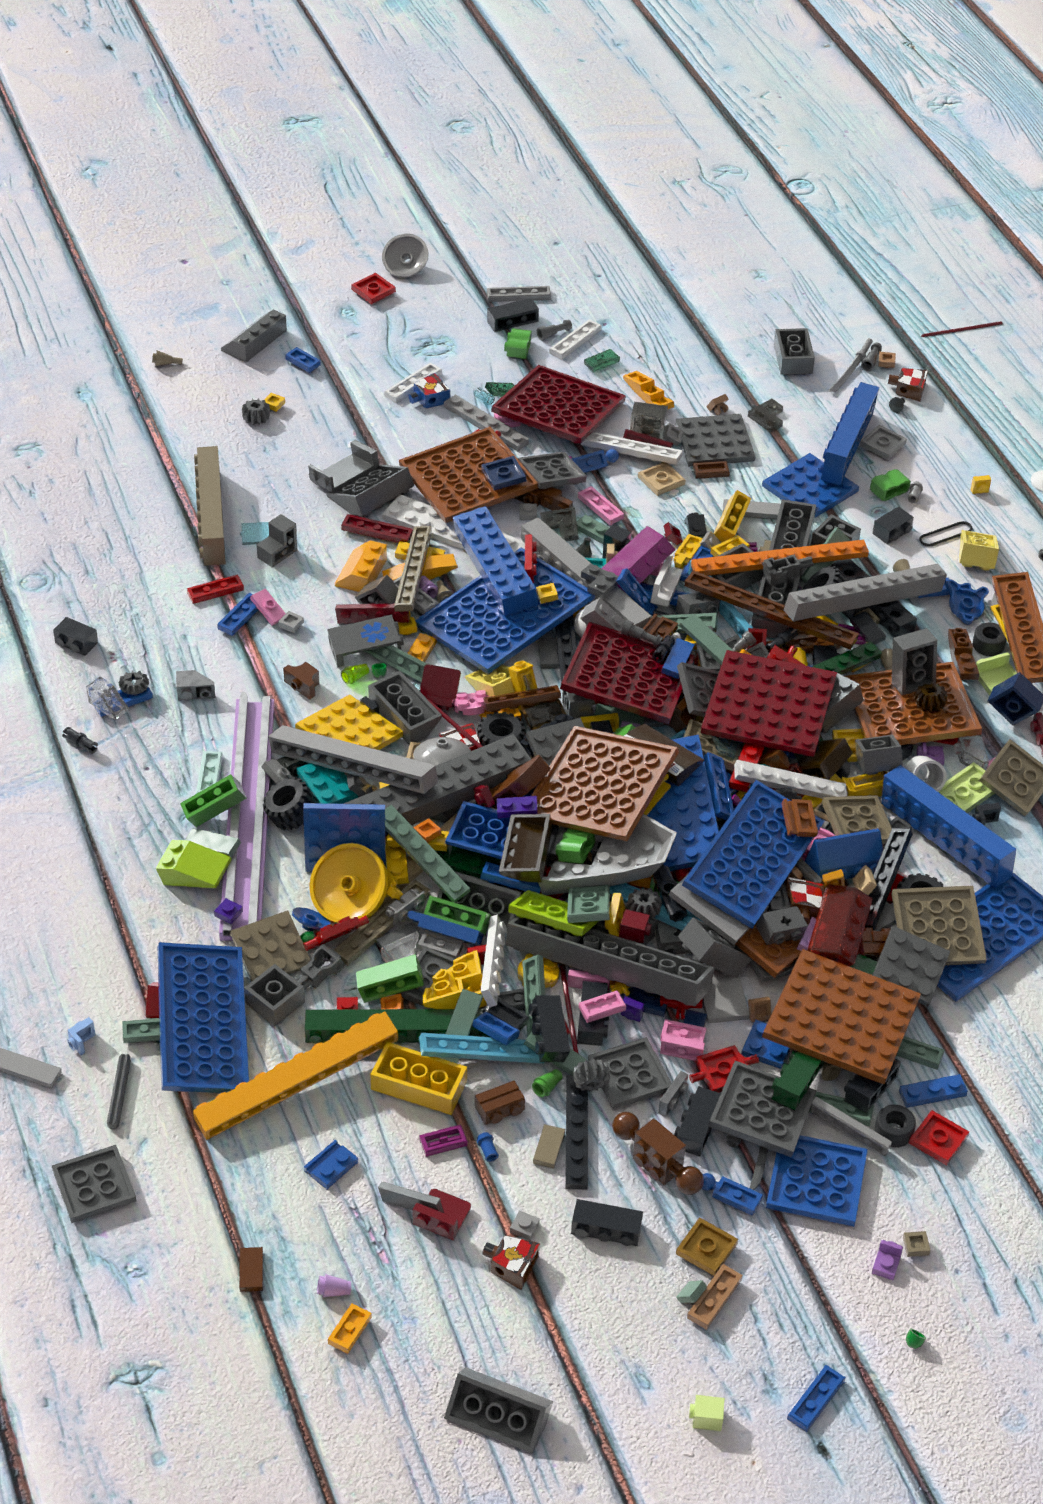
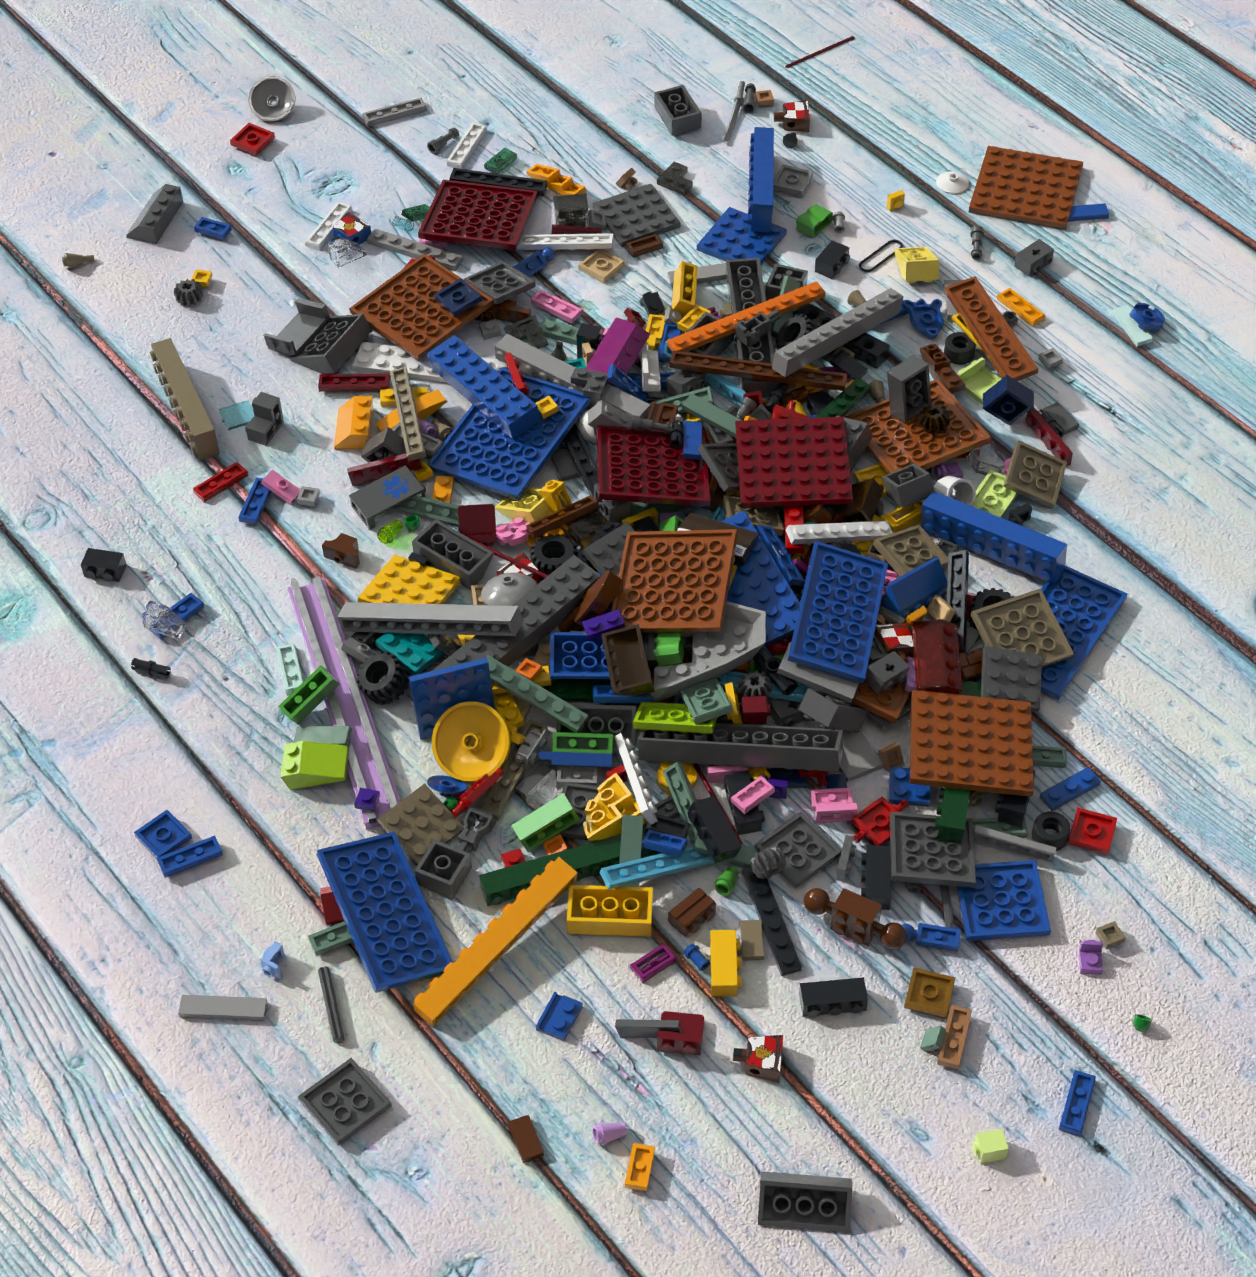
camera: 15 degrees left, 5 degrees up
dark grey gear [118,670,149,694] -> none
flat silver slope [176,670,216,700] -> none
dark red plate [473,785,495,807] -> none
black brick [487,298,539,332] -> none
bright green brick [504,328,532,359] -> none
light grey plate [510,1210,540,1241] -> none
clear light blue piece [712,736,744,759] -> none
dark orange plate [781,799,818,837] -> none
none -> blue plate [134,810,192,859]
none -> blue plate [157,836,223,878]
none -> clear slope [328,237,367,268]
none -> black plate [449,168,548,196]
none -> yellow brick [710,930,742,996]

